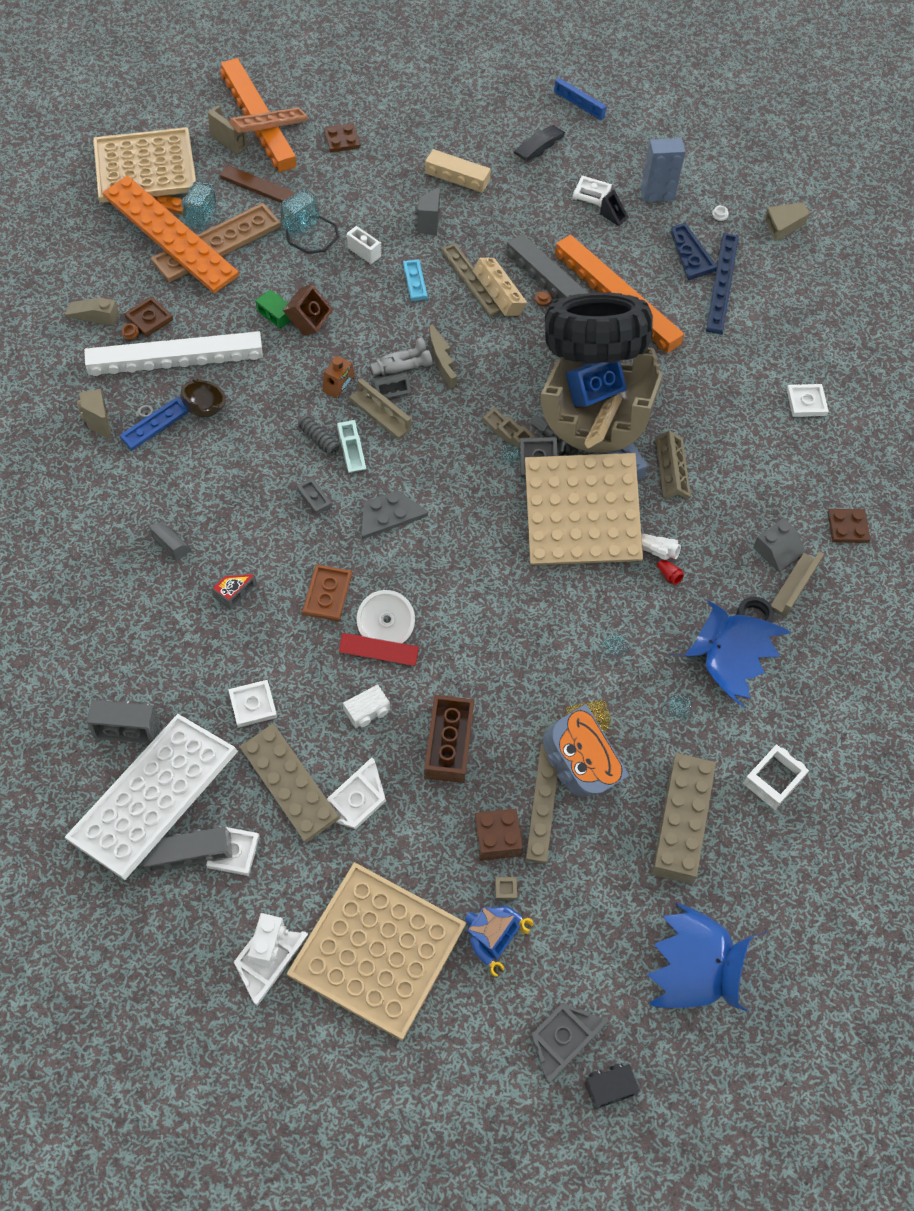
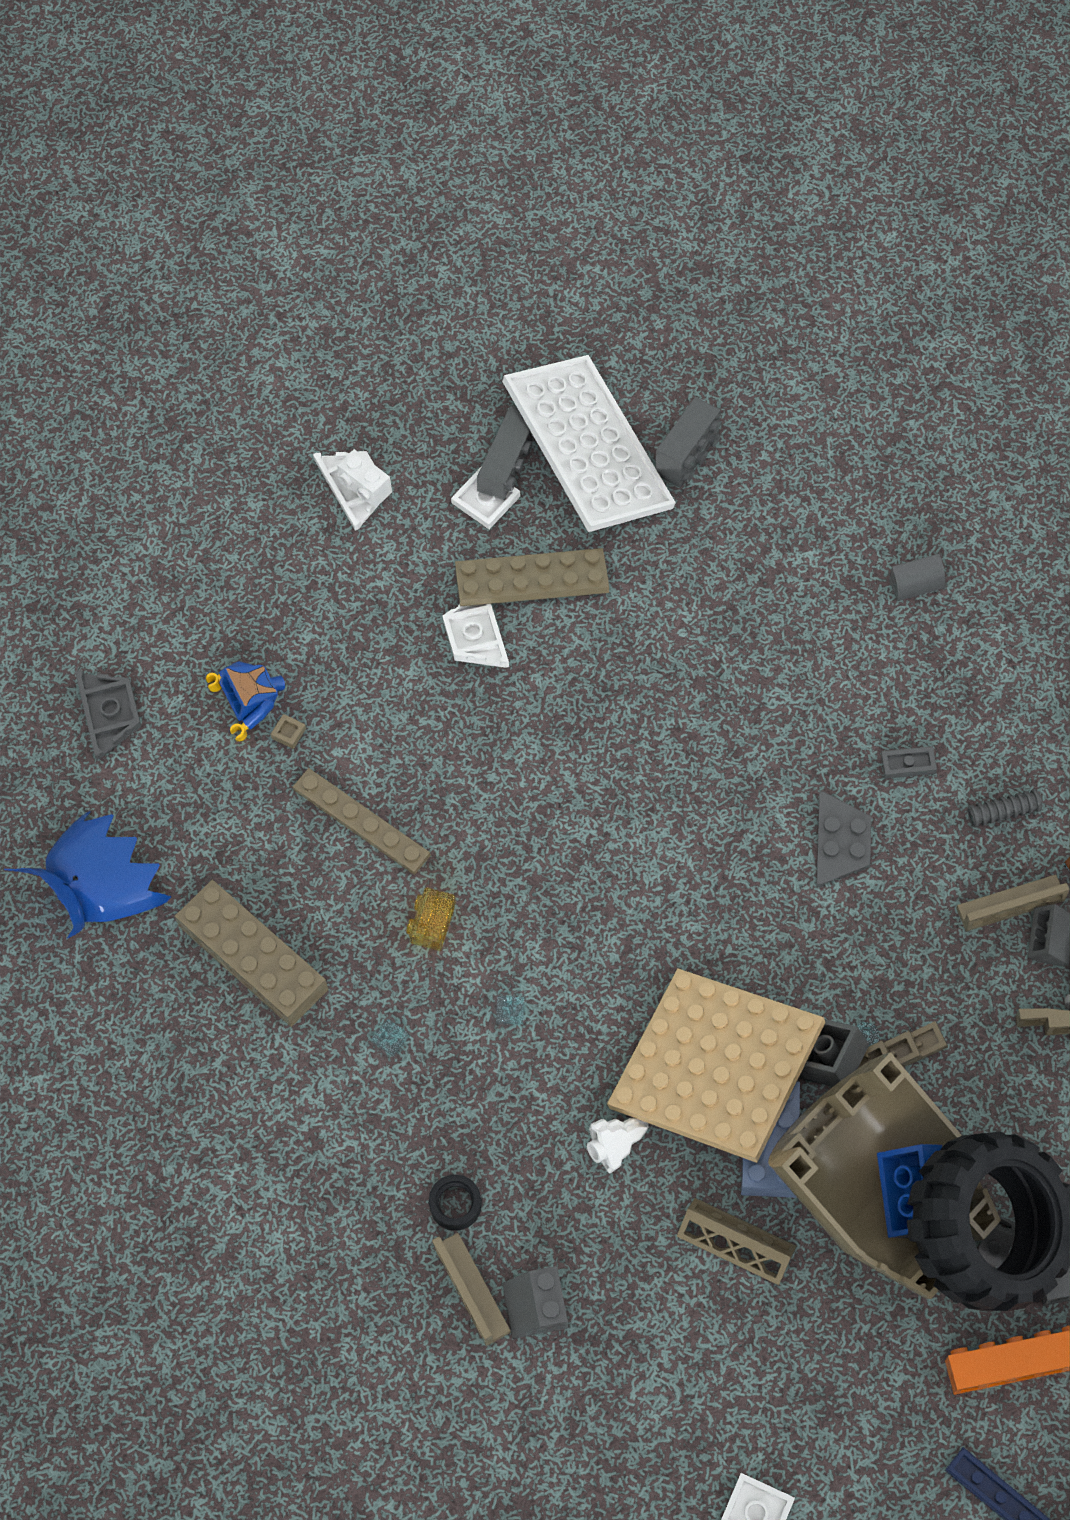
camera: 125 degrees right, 5 degrees up
slope [212,573,257,610] -> none
white plate [228,680,277,728] -> none
tan plate [287,862,467,1041] -> none
dark orange tile [302,564,353,622] -> none
light aqua slope [337,420,366,473] -> none
red tile [339,633,419,666] -> none
white brick [343,684,390,728] -> none
white dish [357,590,415,643] -> none
reddish brown brick [424,695,475,783] -> none
reddish brown brick [474,808,523,861] -> none
brick [543,704,629,797] -> none
tan tile [584,394,622,448] -> none
black brick [585,1063,640,1110] -> none
red cone [657,559,684,585] -> none
blue piece [670,600,791,708] -> none
white window [743,744,809,810] -> none
reddish brown plate [827,509,870,543] -> none

